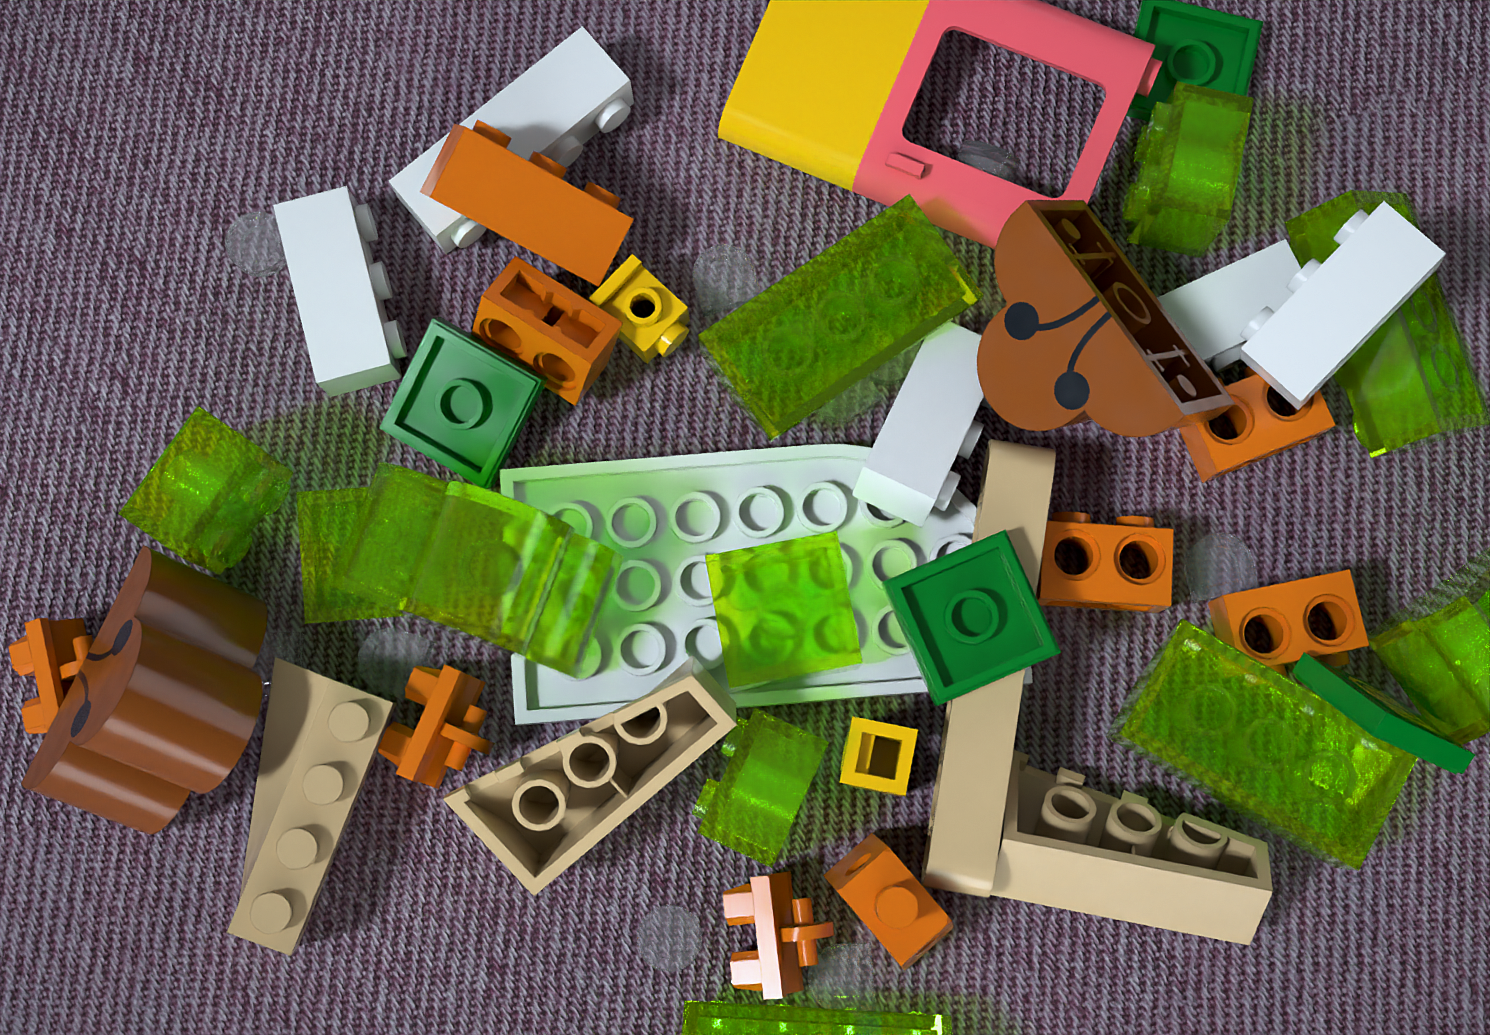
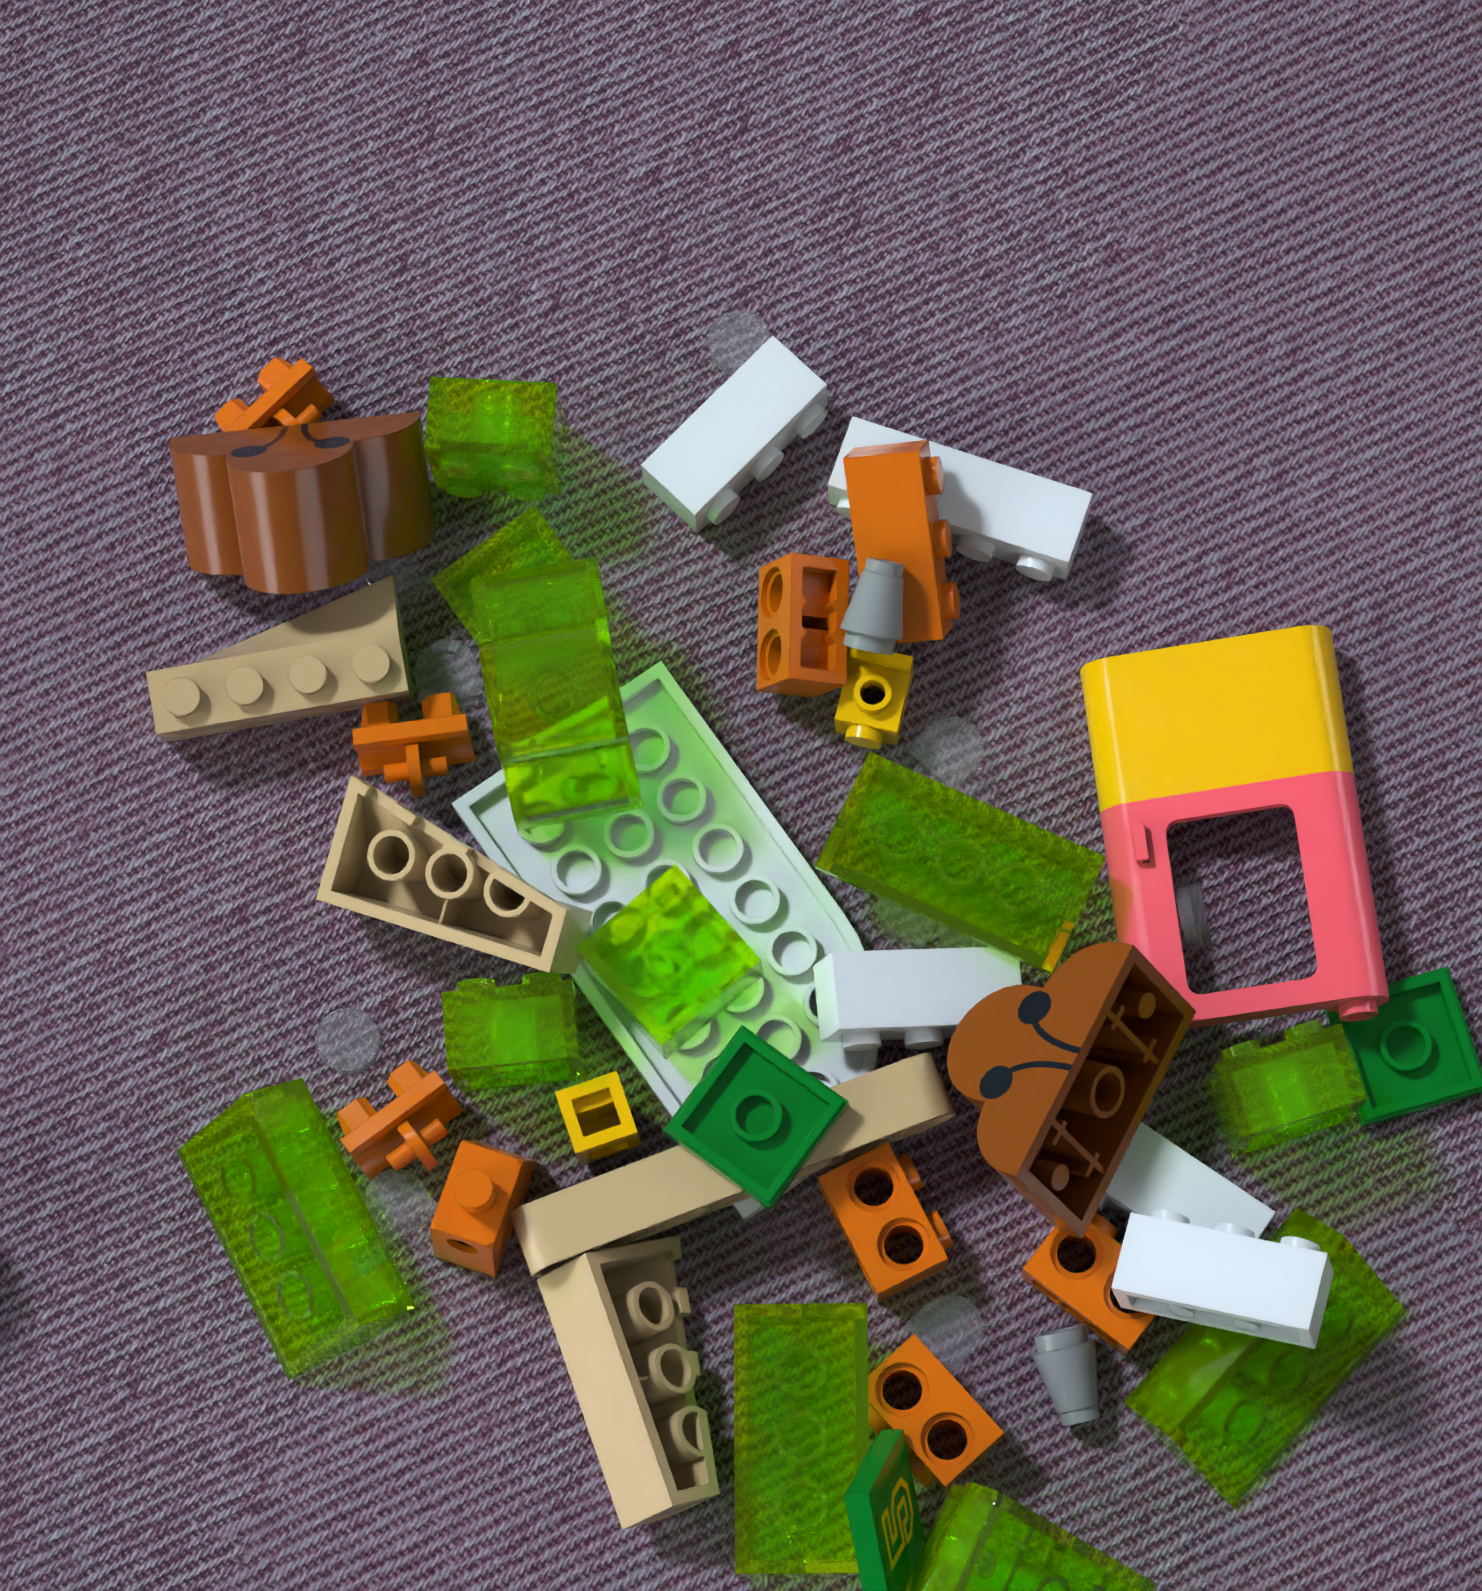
camera: 65 degrees right, 5 degrees down
green tile [379,317,548,490] -> none
none -> light grey cone [840,557,905,655]
none -> light grey cone [1031,1324,1100,1426]

